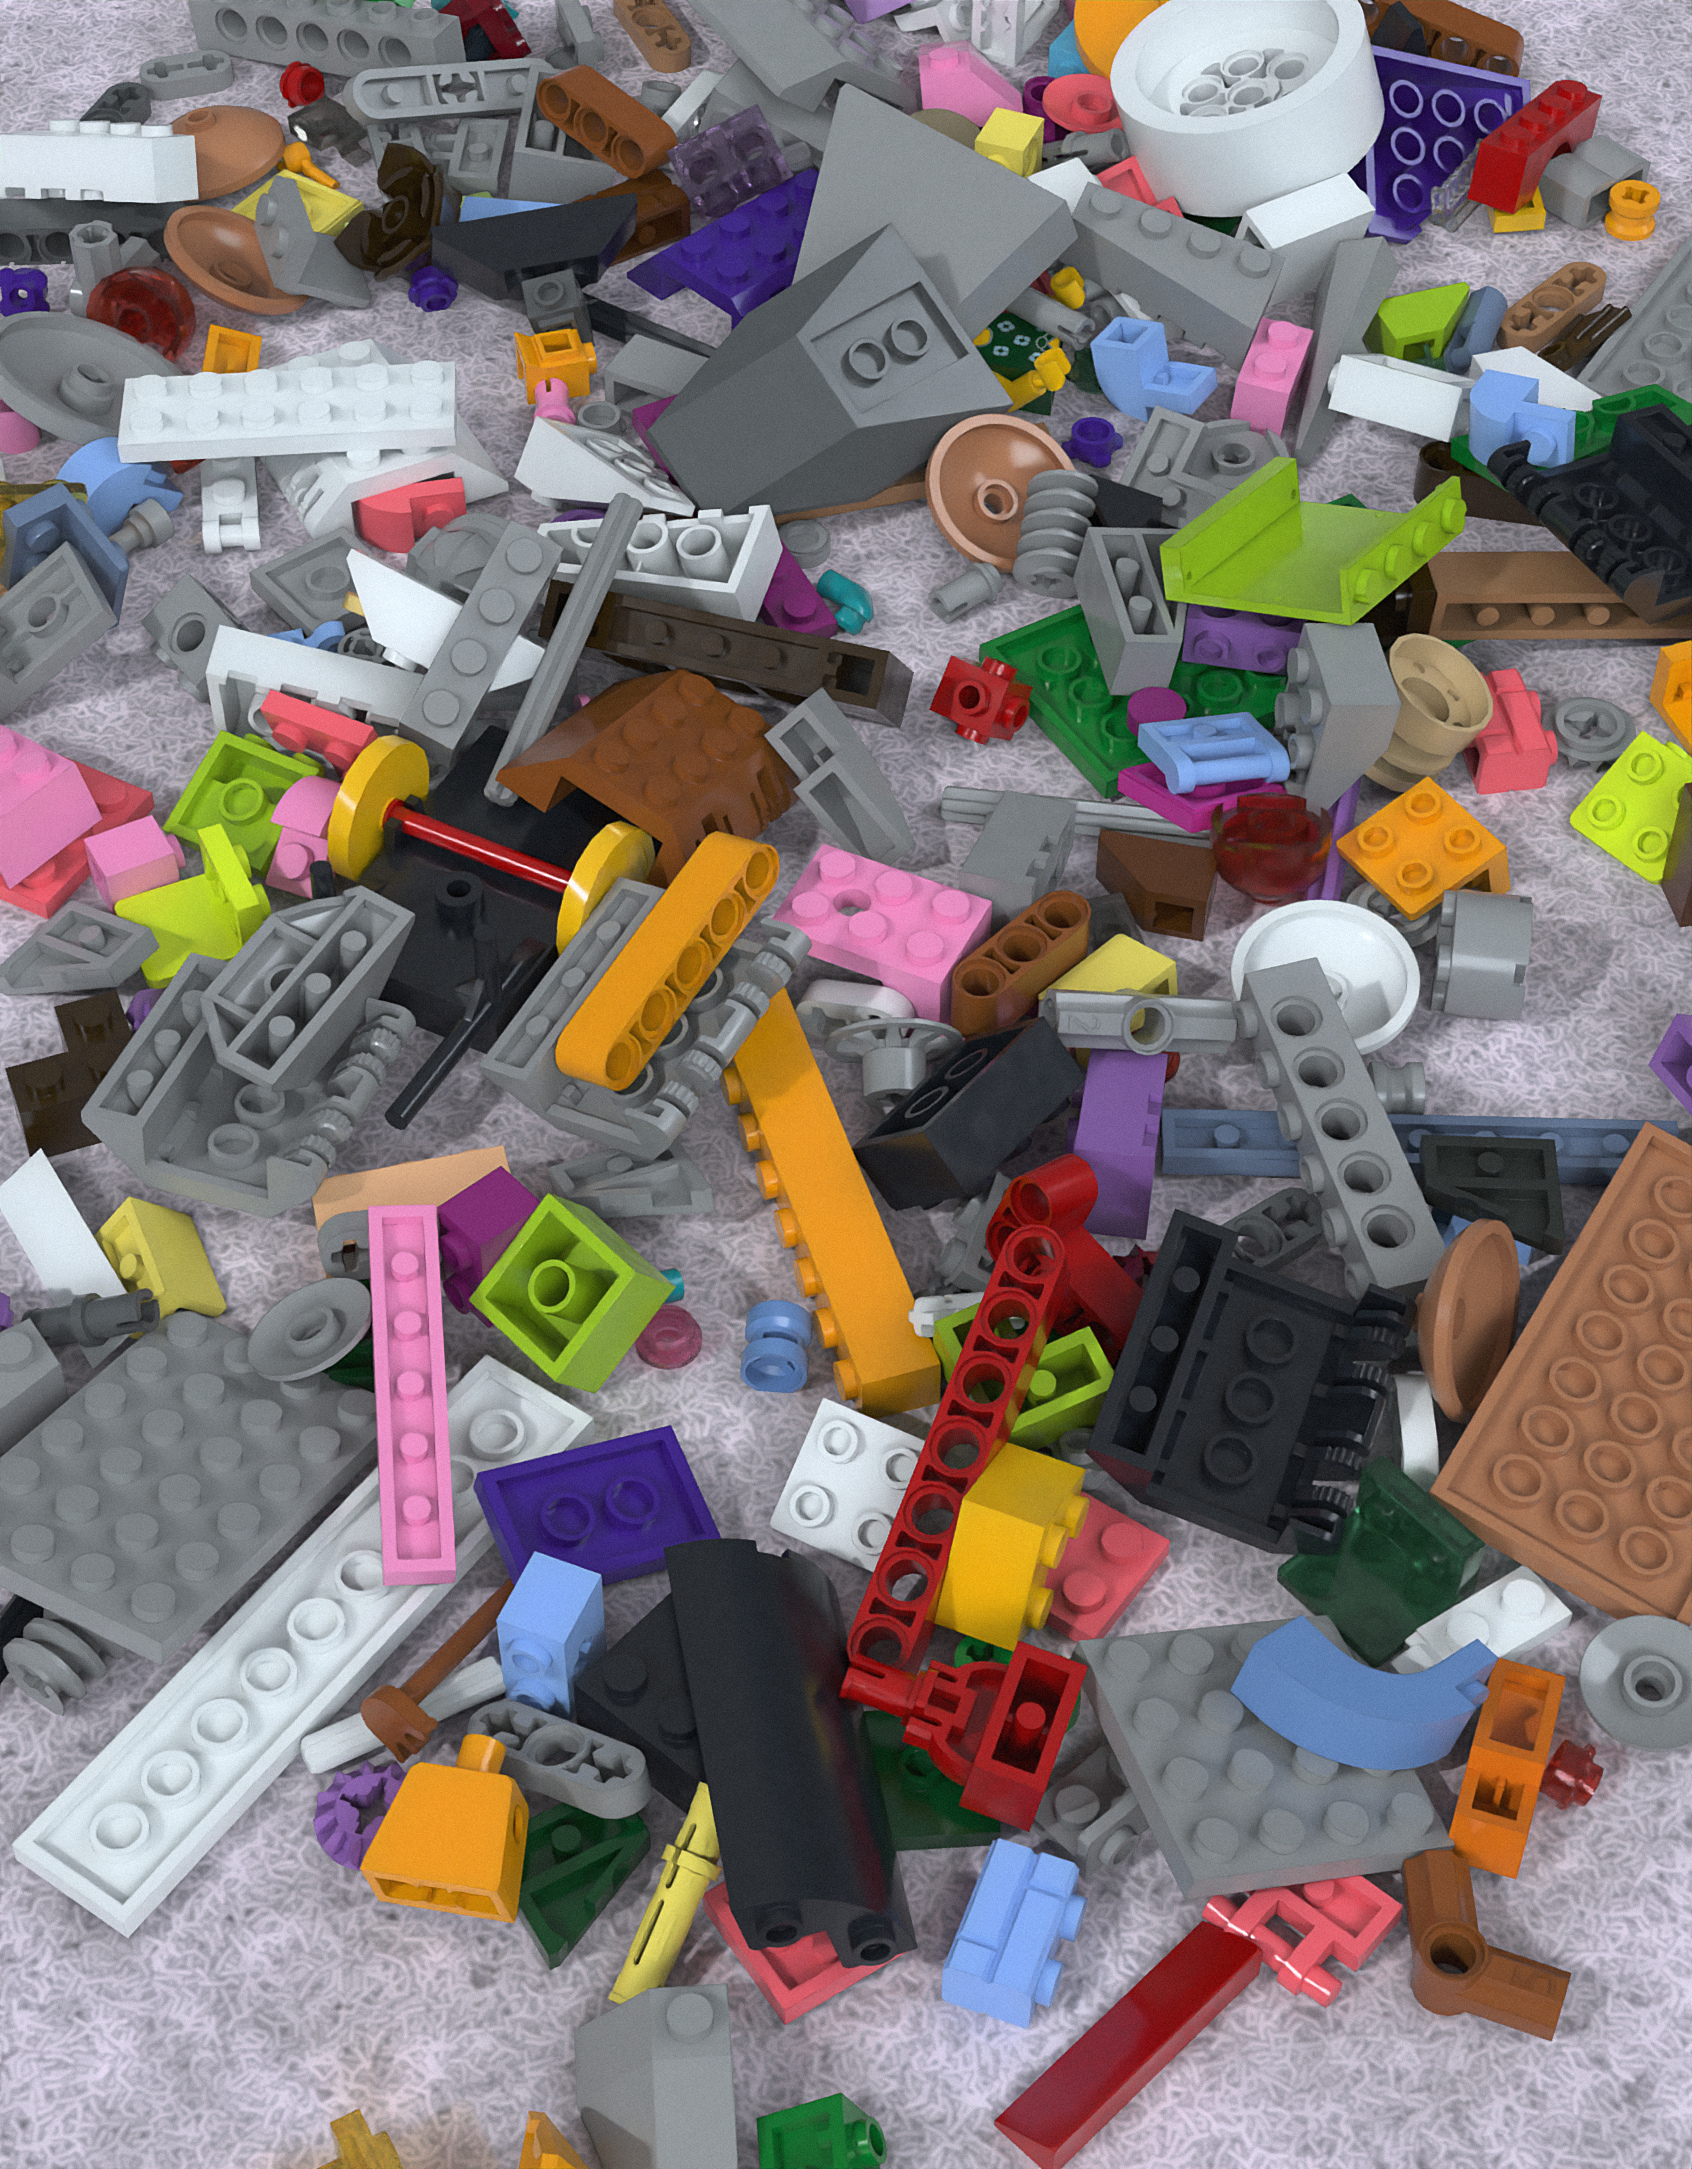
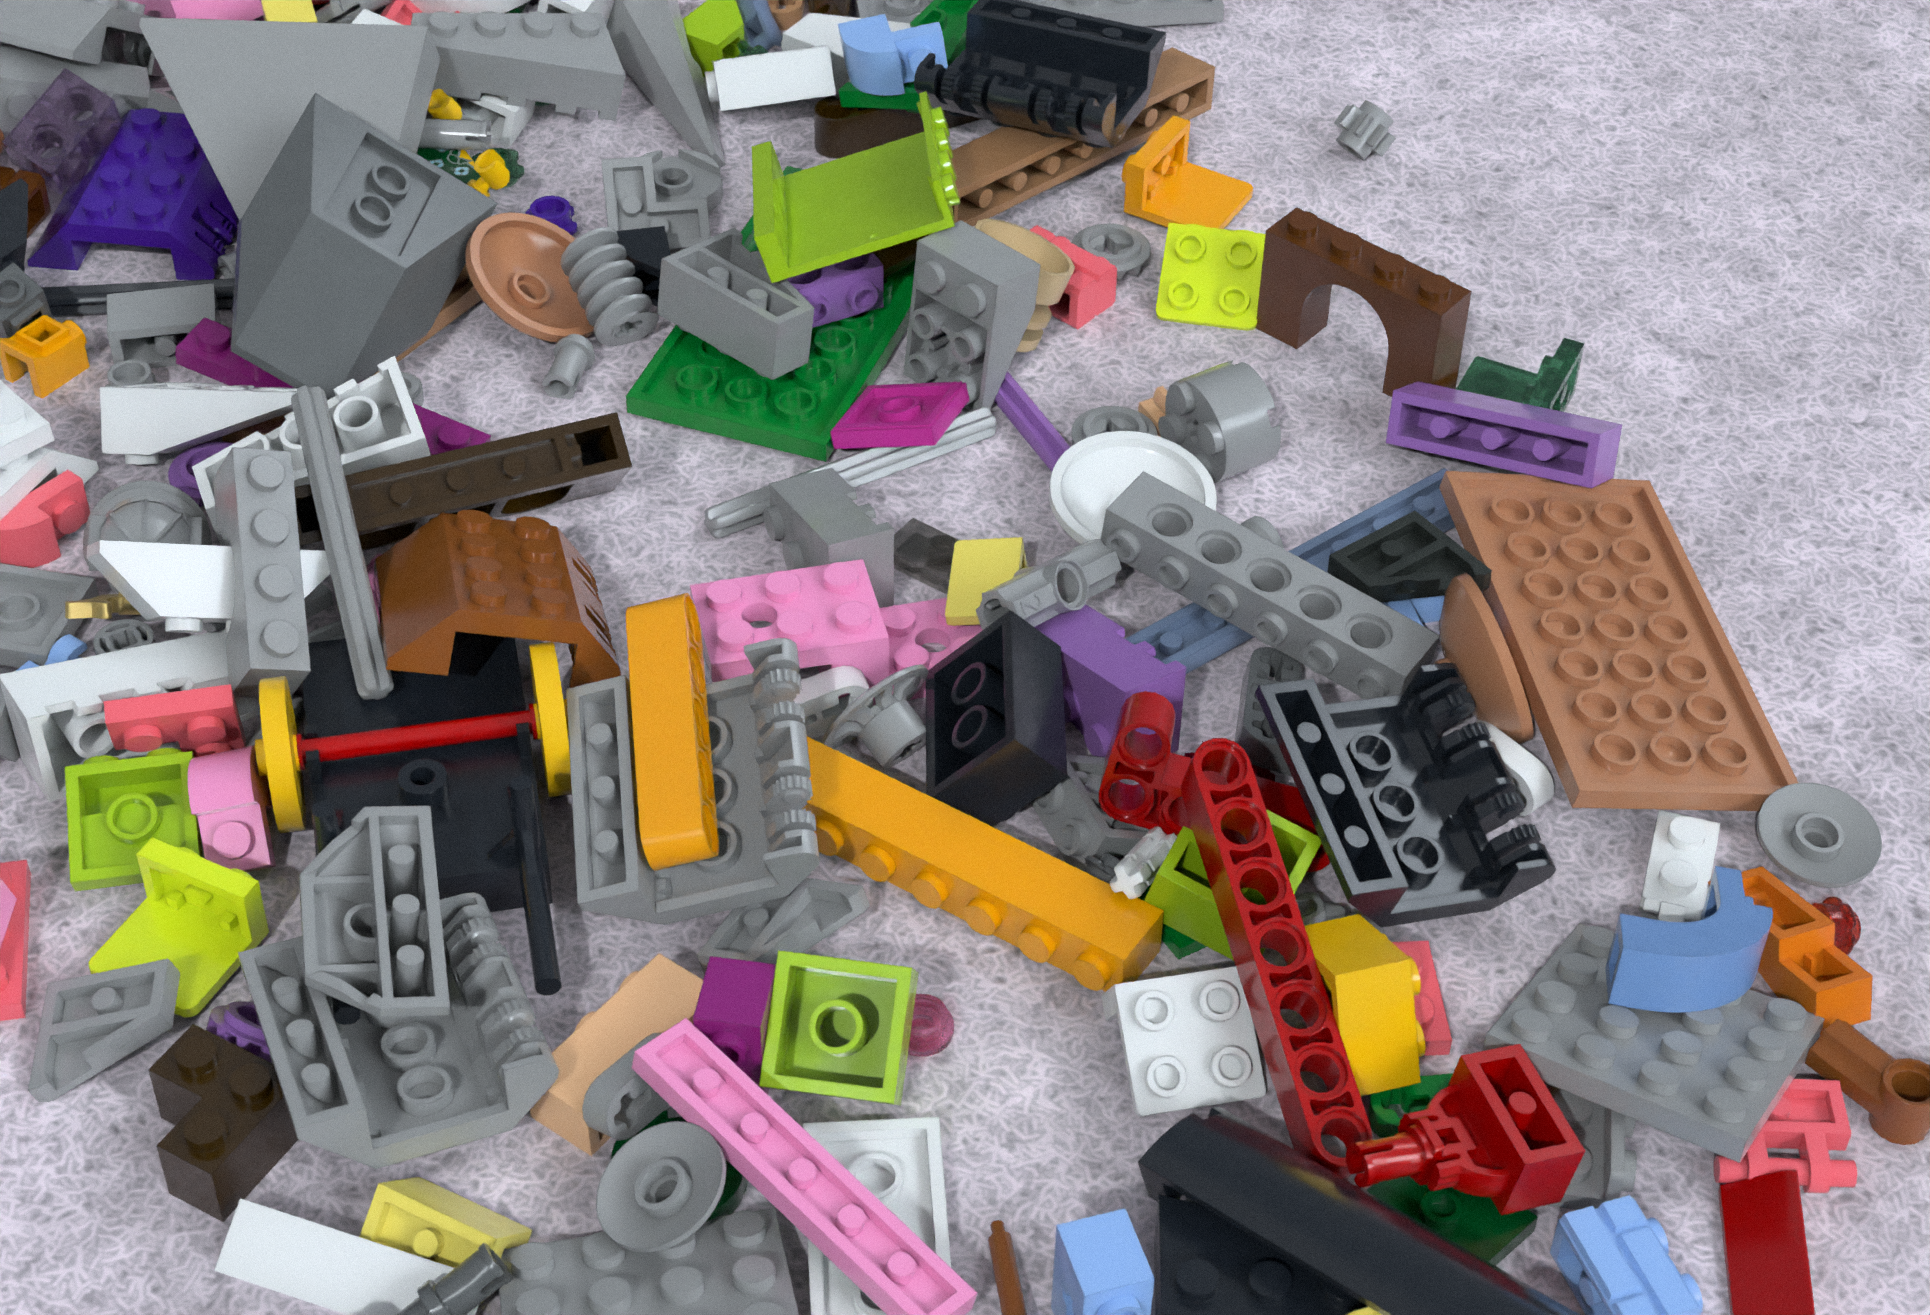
camera: 40 degrees left, 5 degrees down
bright pink brick [84,815,186,916] -> none
dark purple plate [473,1425,721,1587] -> none
bright pink pin [533,378,576,425] -> none
medium blue wheel [740,1300,813,1393] -> none
light grey slope [764,687,916,866] -> none
teal arm [816,569,874,635] -> none
red brick [929,655,1033,745] -> none
dark orange beam [950,890,1091,1039] -> none
light blue brick [1090,316,1218,423] -> none
reddish brown slope [1095,829,1220,942] -> none
magenta tile [1126,687,1186,737] -> none
light blue plate [1138,712,1290,795] -> none
clear red cylinder [1209,792,1333,904] -> none
bright pink brick [1230,317,1314,438] -> none
clear green bracket [1277,1454,1486,1668] -> none
light orange bracket [1336,776,1511,921] -> none

